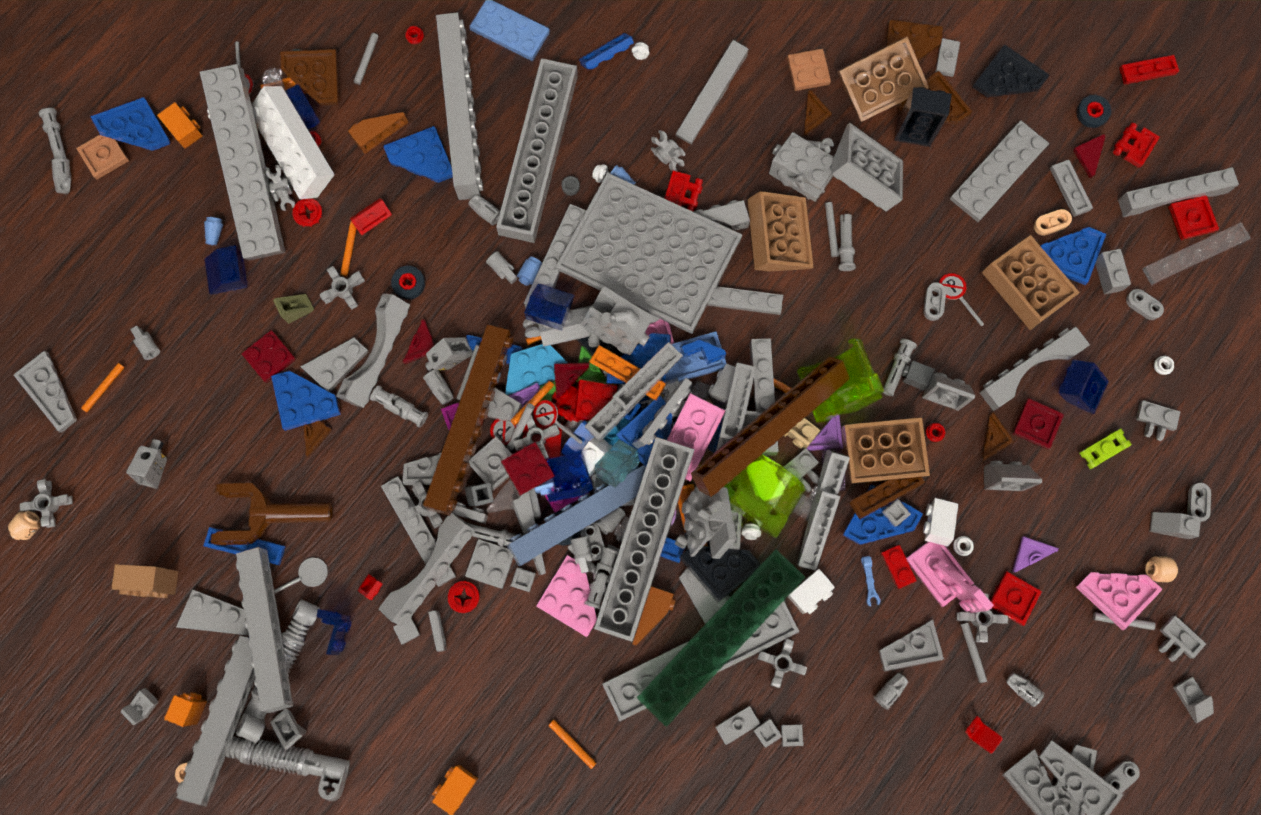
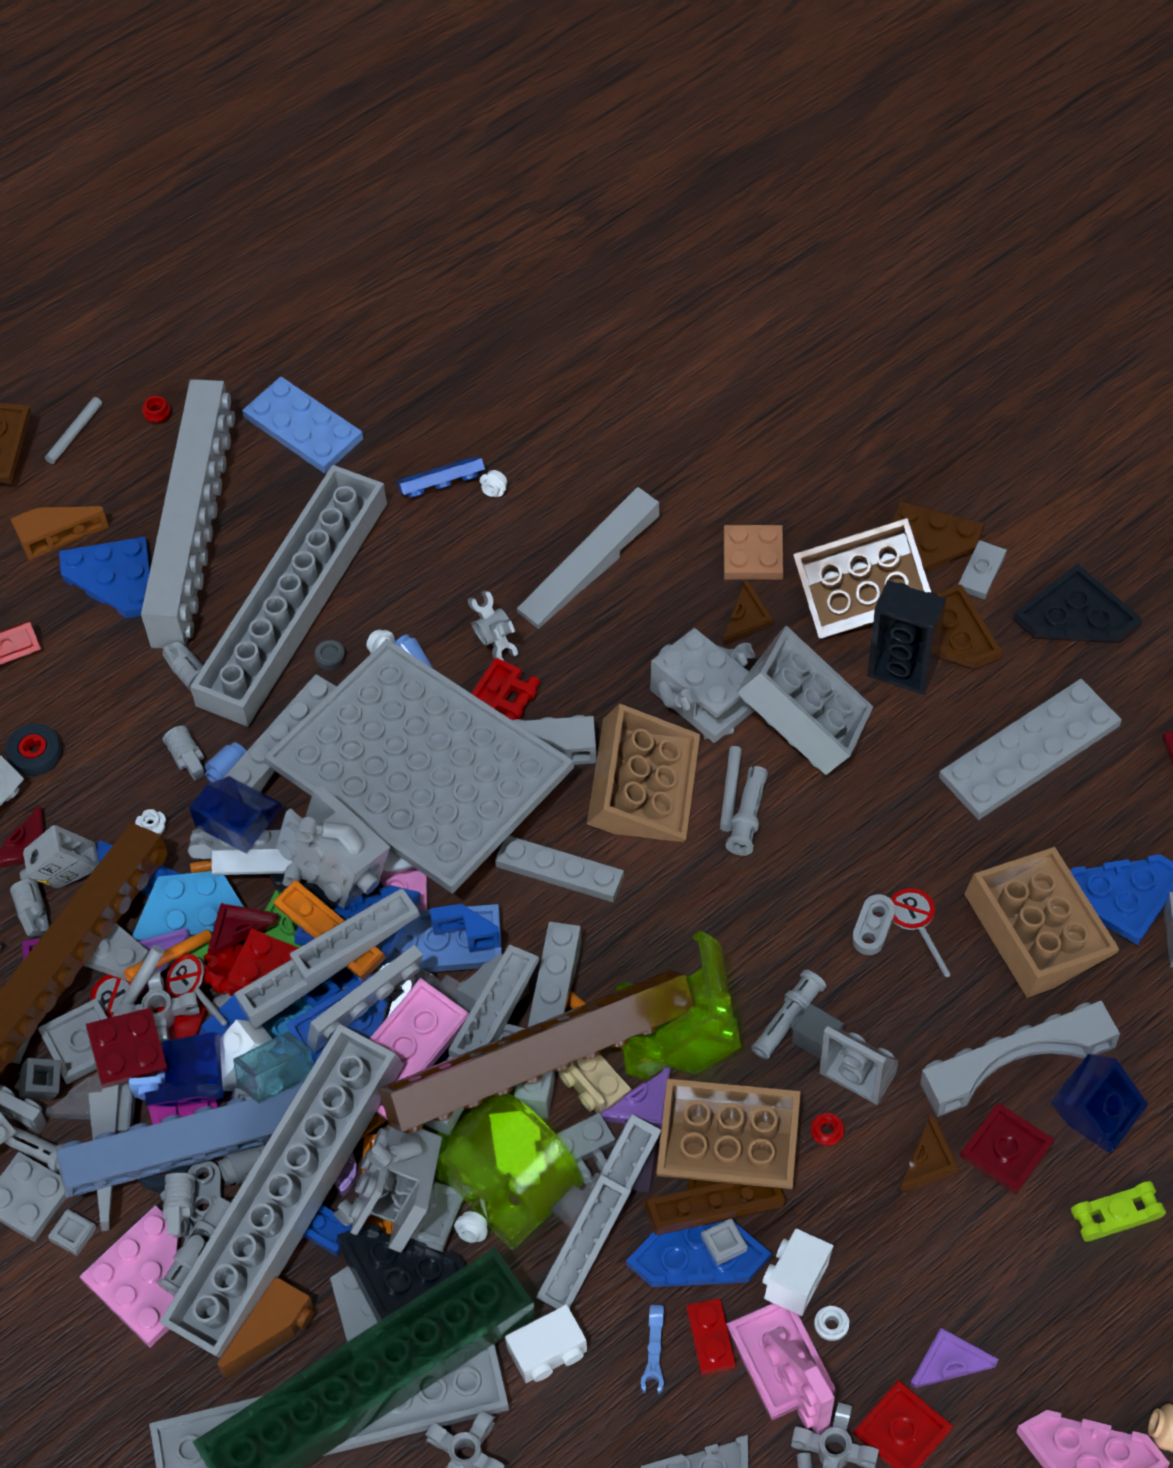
camera: 15 degrees right, 20 degrees down
light grey slope [984,461,1042,491] -> none
light nougat plate [1034,209,1072,235] -> none
light grey plate [1050,160,1093,217] -> none
none -> white plate [135,809,166,835]

